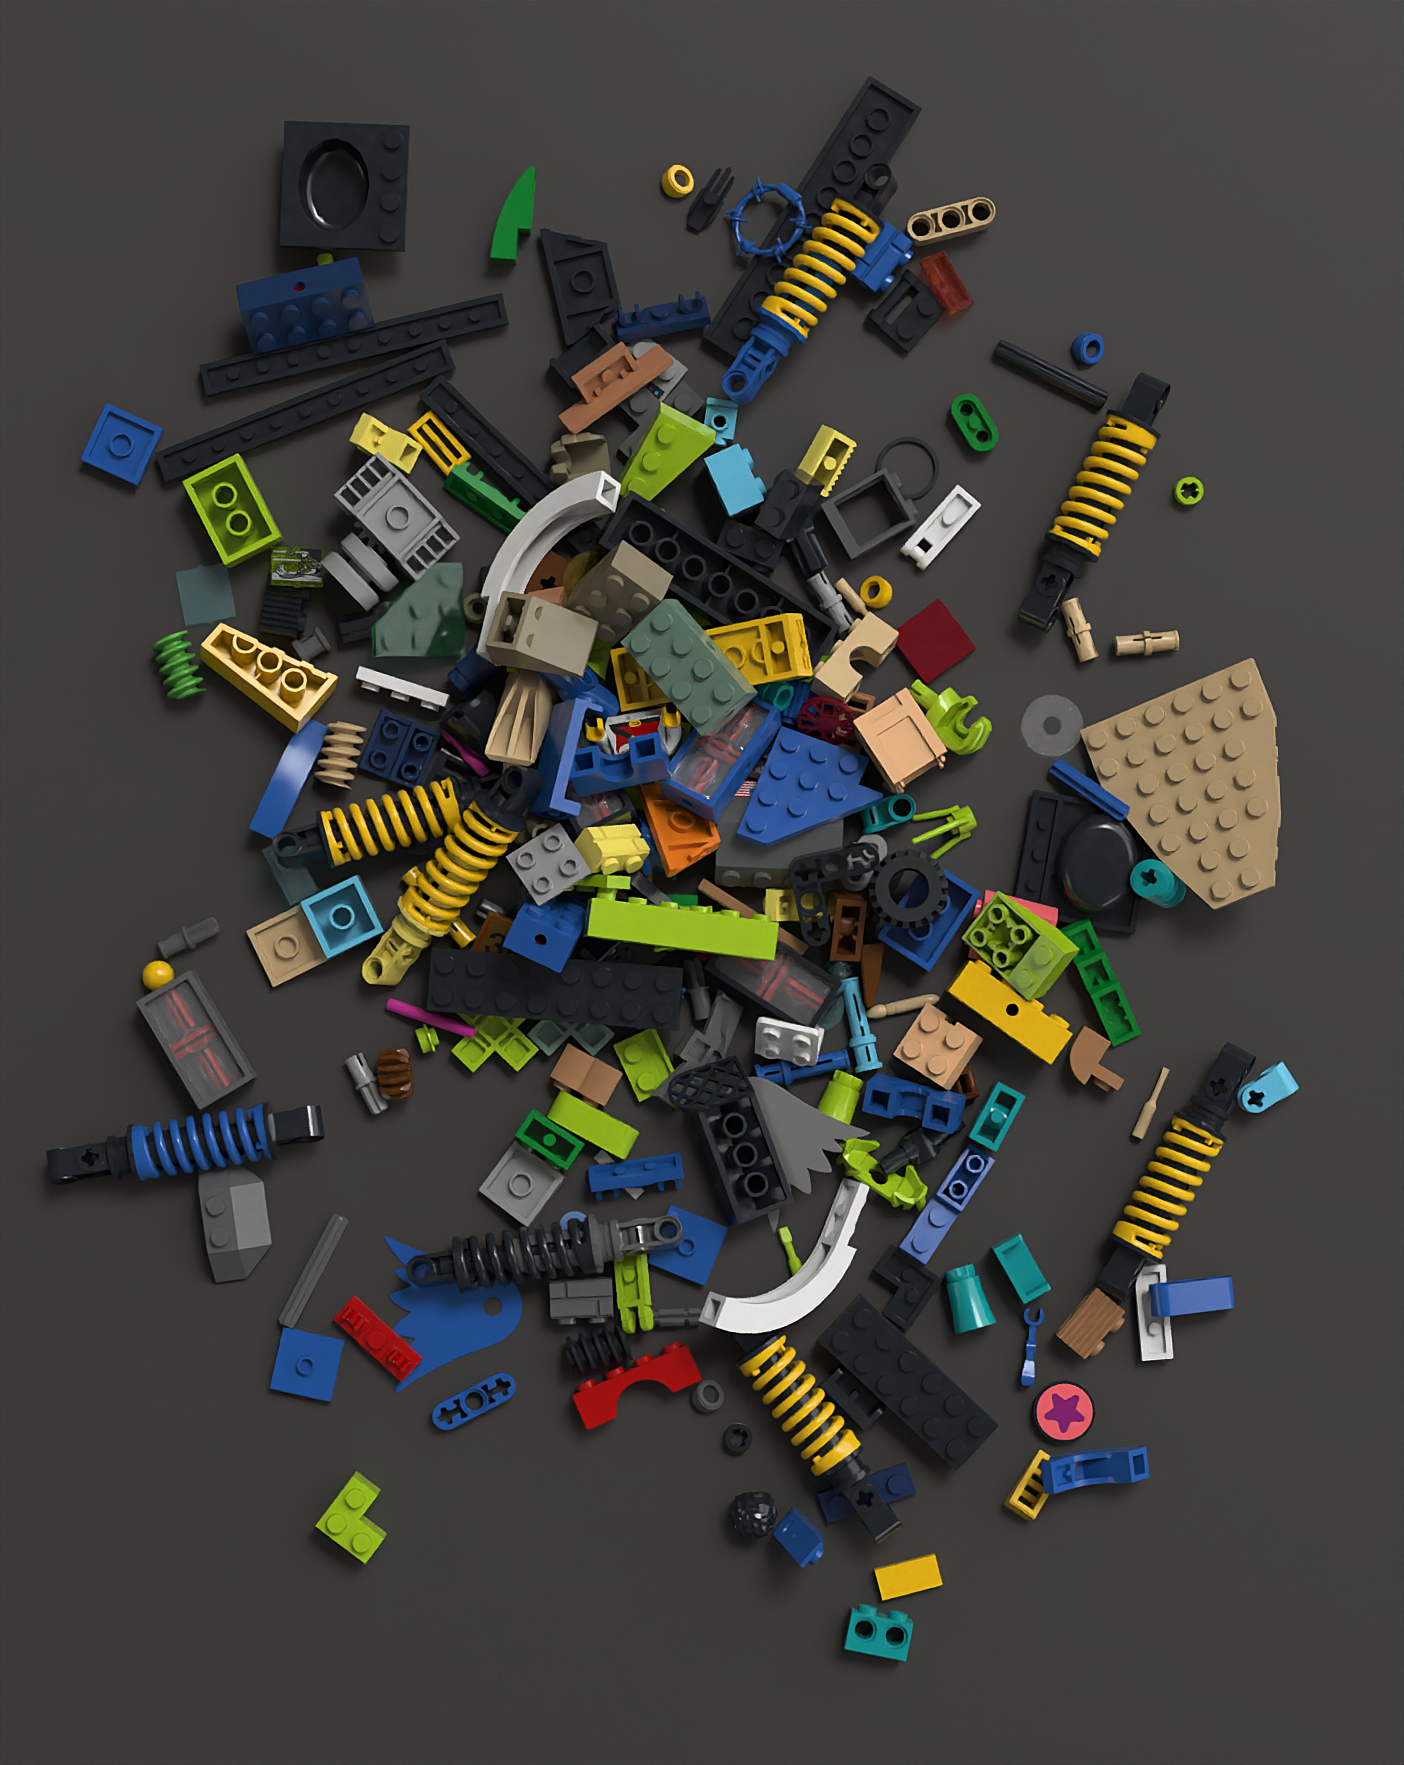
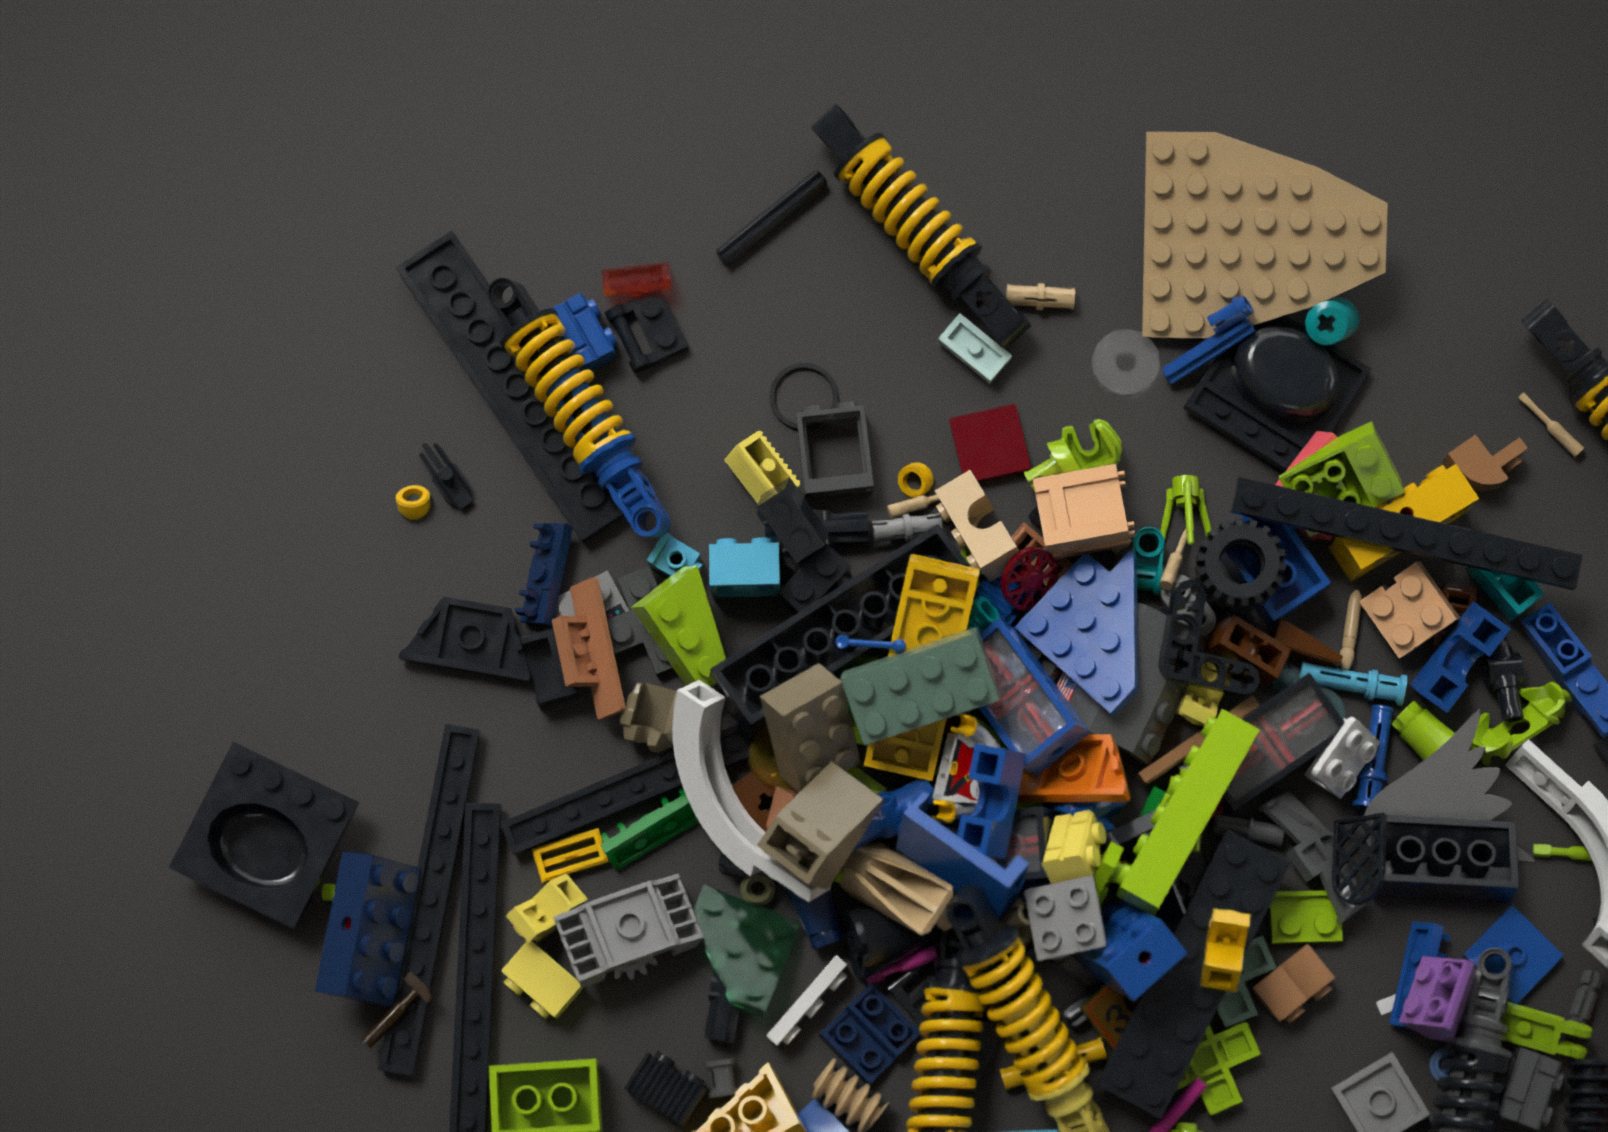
camera: 60 degrees left, 10 degrees down
piece [271,546,323,588] -> none
light grey wheel [320,532,399,612] -> none
green slope [490,167,536,265] -> none
green brick [515,1108,585,1171] -> none
lime beam [546,1090,640,1160] -> none
blue piece [725,177,813,263] -> none
white plate [900,485,981,571] -> none
tan beam [906,197,996,246] -> none
green plate [951,394,998,453] -> none
green slope [1060,917,1141,1047] -> none
blue piece [1072,332,1104,364] -> none
tan pin [1114,630,1179,656] -> none
lime bush [1173,477,1204,506] -> none
medium azure piece [1237,1061,1299,1113] -> none
none -> dark brown piece [361,971,433,1048]
none -> light yellow brick [501,941,584,1019]
none -> blue hinge [835,635,906,653]
none -> light aqua plate [938,313,1012,384]
none -> tan piece [1159,528,1187,590]
none -> yellow brick [1200,909,1250,992]
none -> blue pin [1207,295,1254,335]
none -> black plate [1230,477,1583,591]
none -> medium lavender slope [1399,956,1476,1042]

